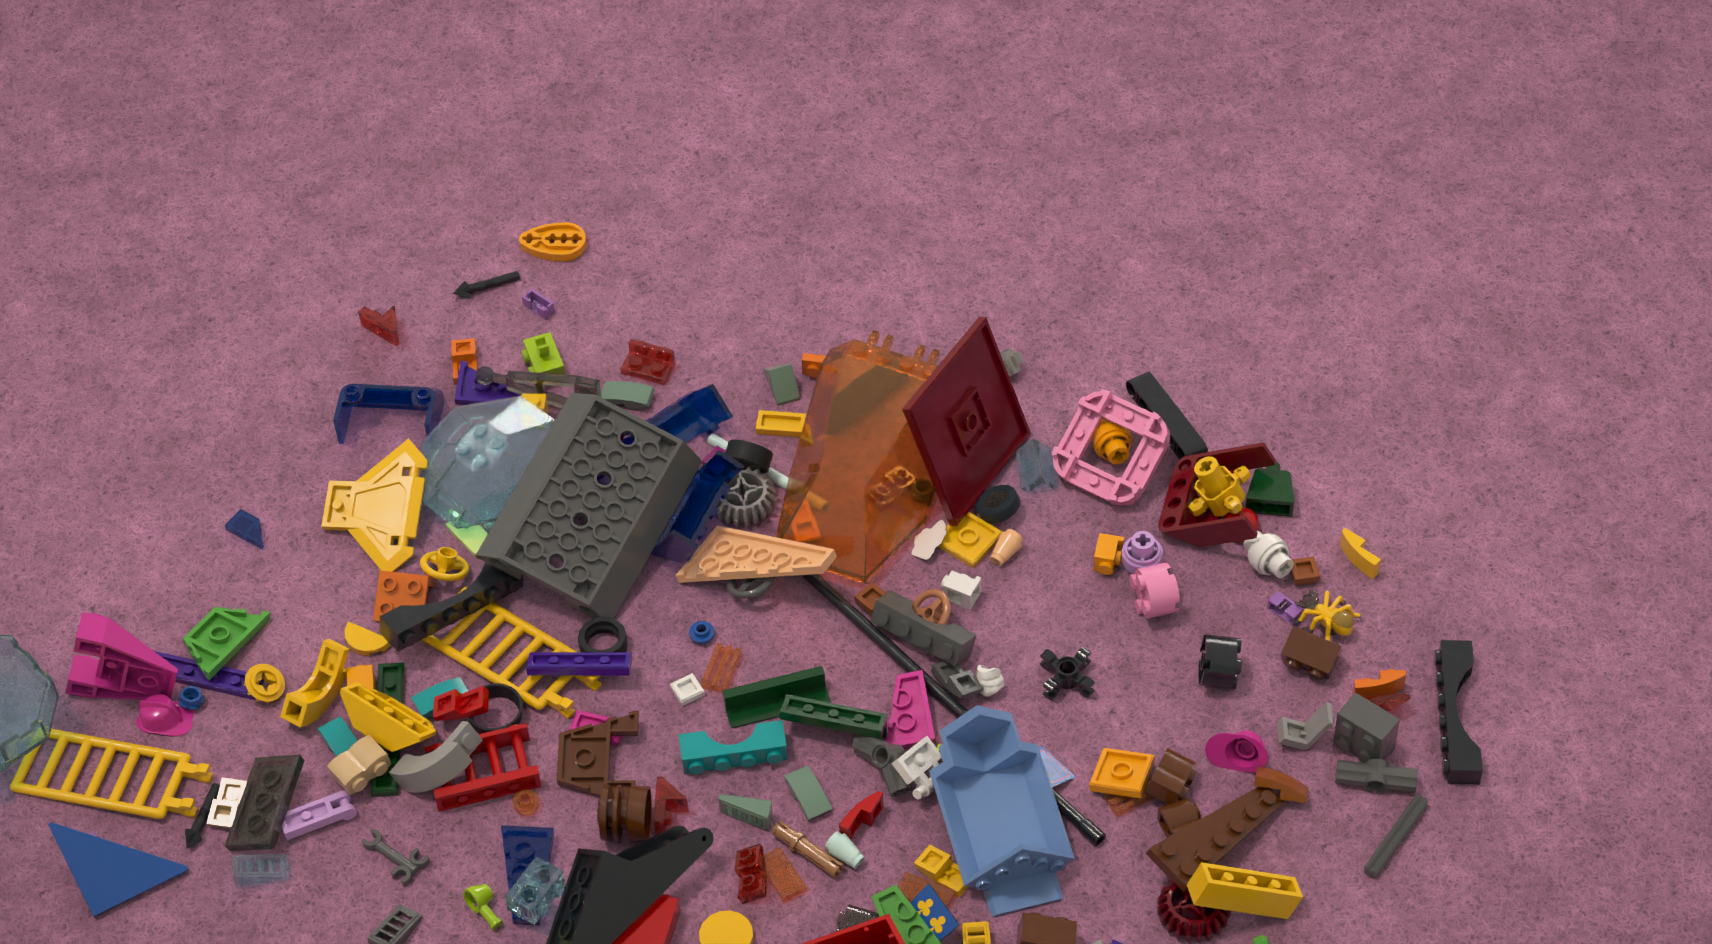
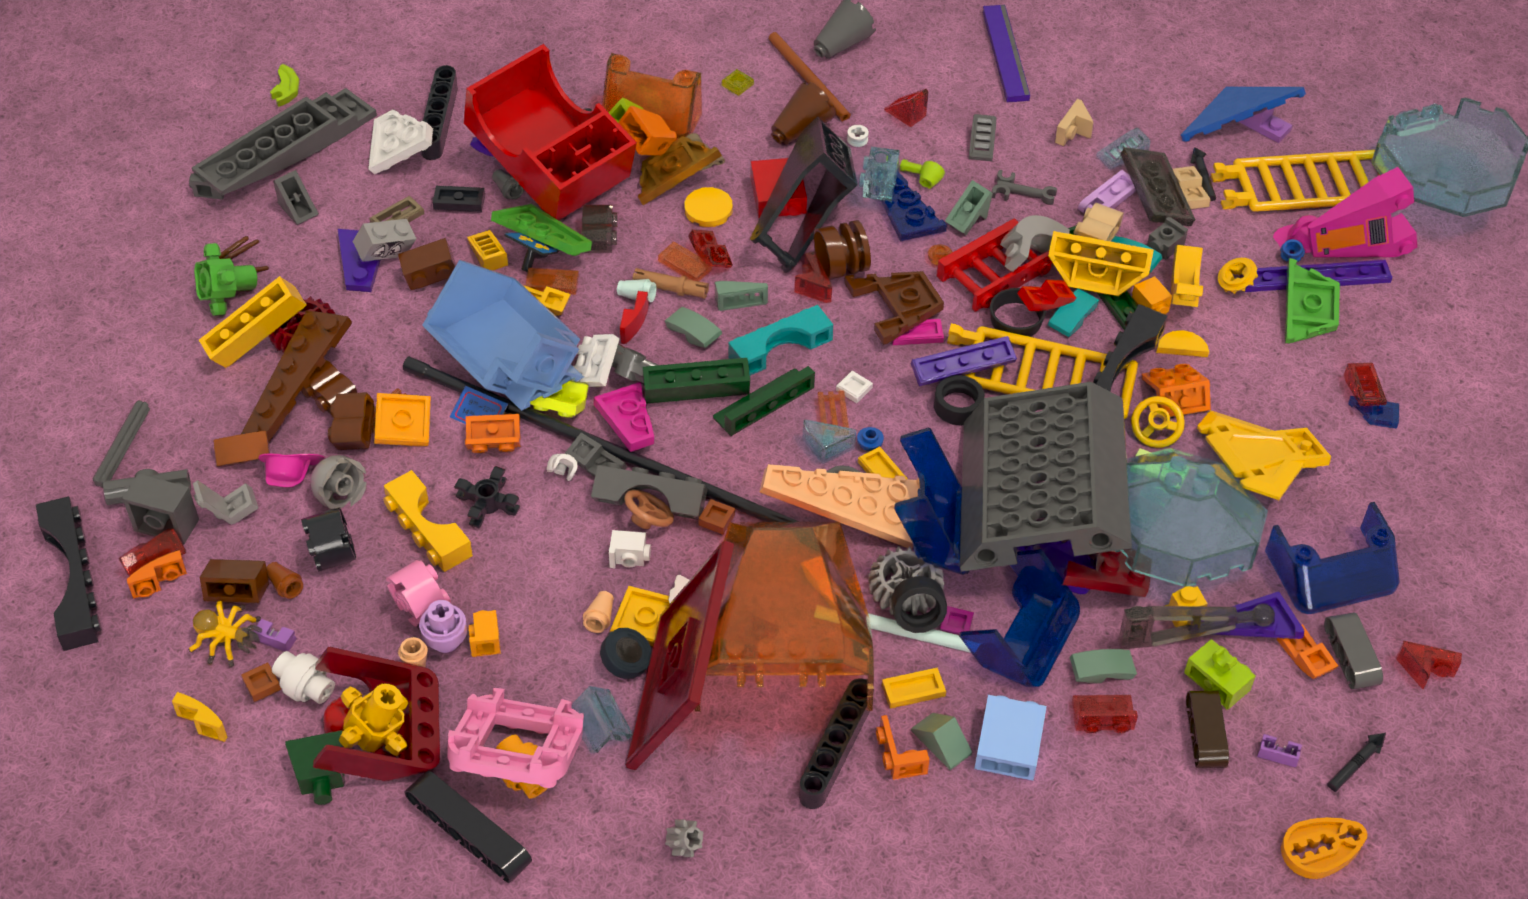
camera: 155 degrees right, 0 degrees up
none -> dark orange cone [266,562,303,599]
none -> light grey cylinder [310,455,367,509]
none -> yellow arch [383,470,473,572]
none -> light nougat cone [398,637,428,667]
none -> orange bracket [465,414,521,453]
none -> clear light blue slope [802,419,856,464]
none -> yellow tile [858,447,908,479]
none -> sand green slope [945,180,993,235]
none -> light blue brick [974,695,1047,781]
none -> tan slope [1055,99,1093,146]
none -> dark grey brick [1147,217,1188,260]
none -> dark brown beam [1186,691,1229,768]
none -> dark grey beam [1324,612,1383,689]
none -> clear red slope [1344,363,1387,406]

